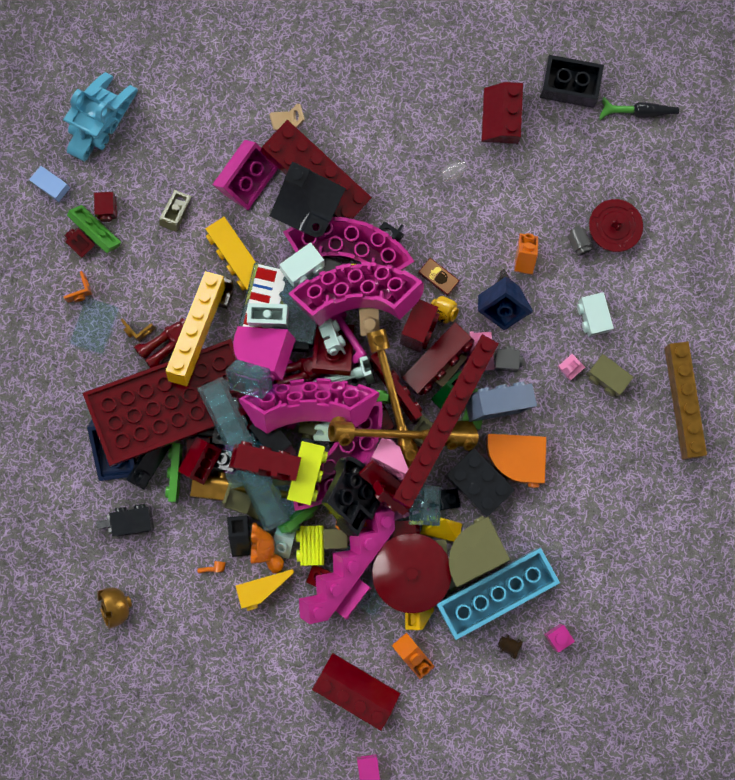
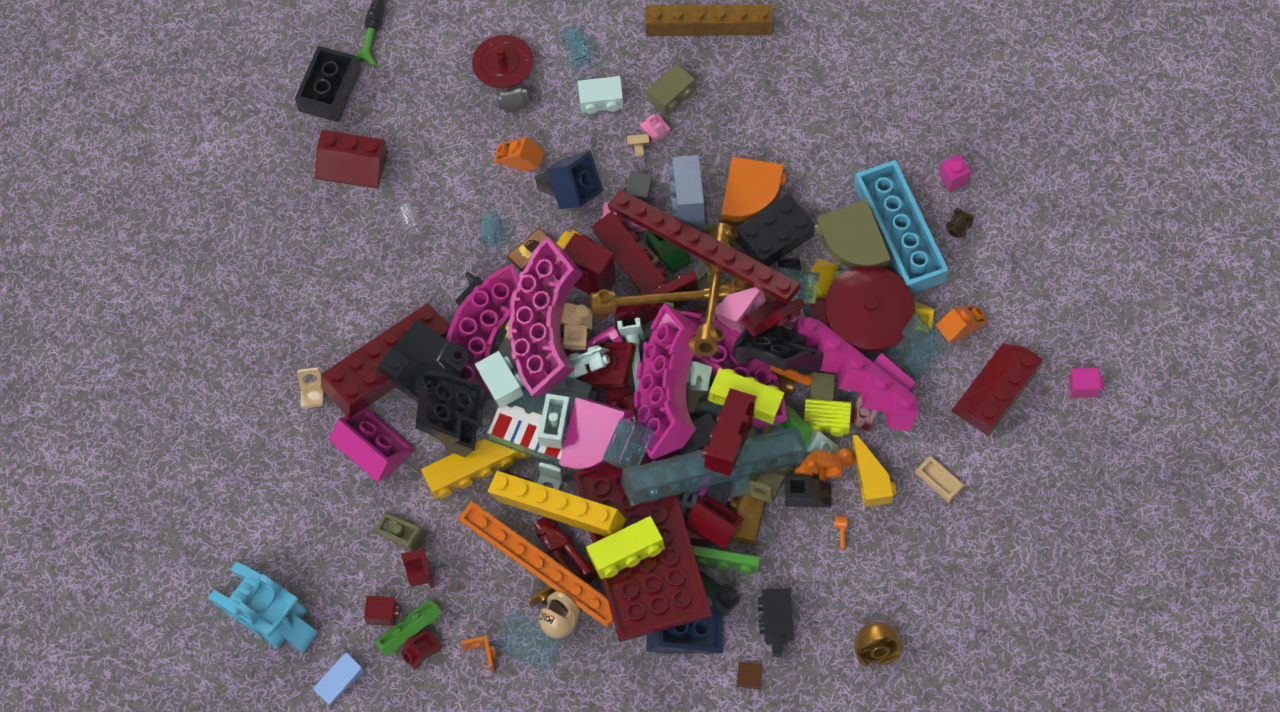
camera: 75 degrees left, 15 degrees down
none -> dark red panel [401,548,435,588]
none -> black slope [415,370,485,457]
none -> orange tile [458,500,613,628]
none -> clear light blue brick [479,213,502,247]
none -> light aqua bracket [537,462,563,490]
none -> tan helmet [539,591,581,639]
none -> clear light blue leg [562,26,591,70]
none -> tan tile [563,324,587,352]
none -> neon yellow brick [586,516,665,579]
none -> tan tile [627,134,649,157]
none -> reddish brown tile [736,662,762,689]
none -> clear light blue tile [902,315,943,379]
none -> tan tile [914,455,965,503]

